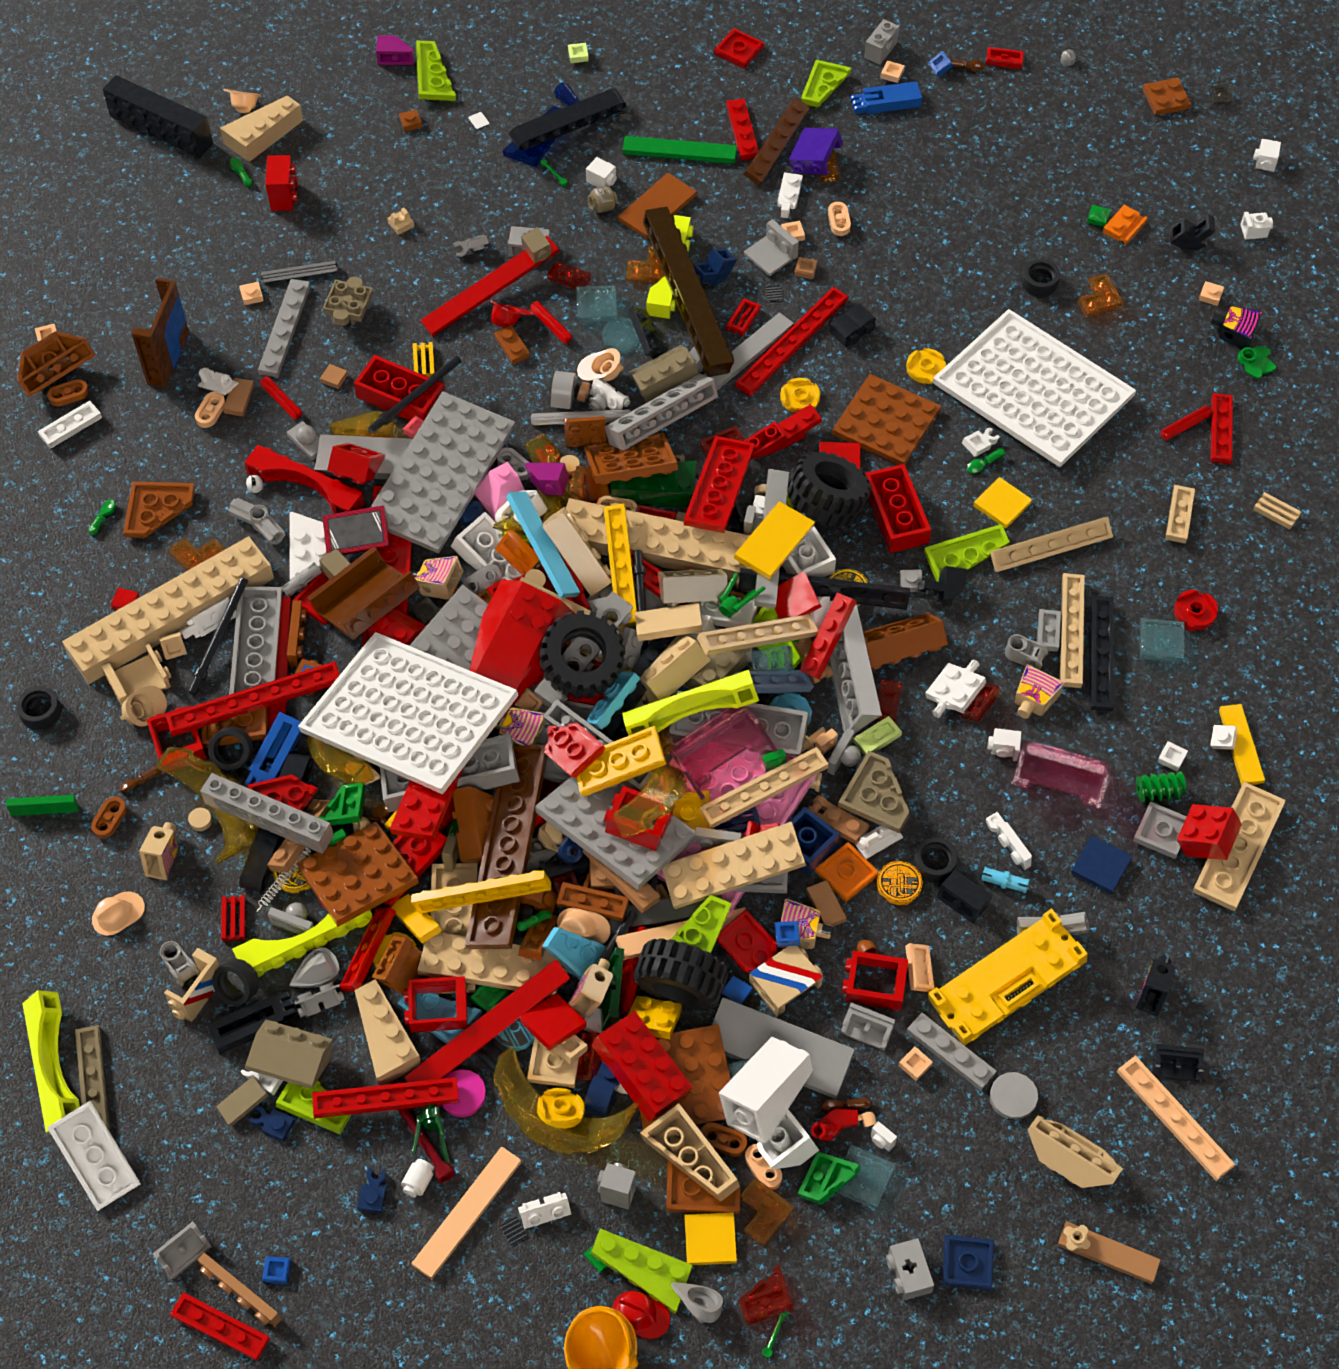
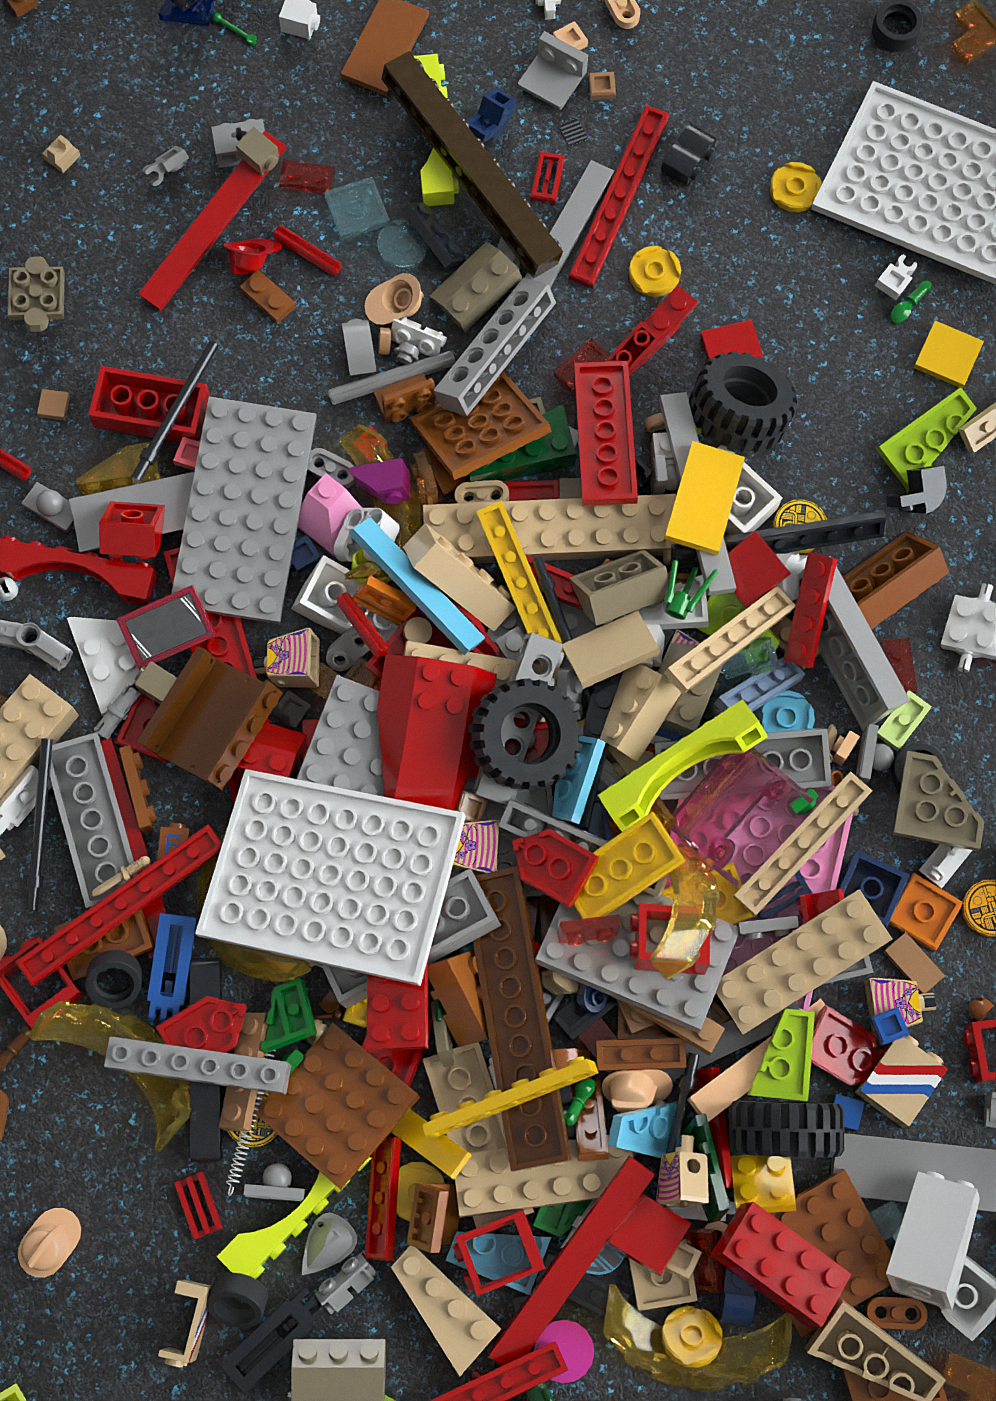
camera: 20 degrees left, 15 degrees up
tan torso [139,822,178,880] -> none
light grey piece [160,941,200,987] -> none
tan tile [188,808,212,831] -> none
yellow tile [413,342,435,378] -> none
tan tile [559,455,580,476] -> none
dark tan head [588,187,617,213] -> none
clear orange plate [626,247,665,282] -> none
light nougat plate [745,1144,782,1190] -> none
medium nougat plate [807,795,869,845] -> none
dark orange plate [832,374,941,465] -> none
red brick [865,464,931,553] -> none
light grey plate [900,570,922,592] -> none
none -> tan piece [92,856,151,896]
none -> red axle [336,592,388,658]
none -> clear red plate [557,914,621,946]

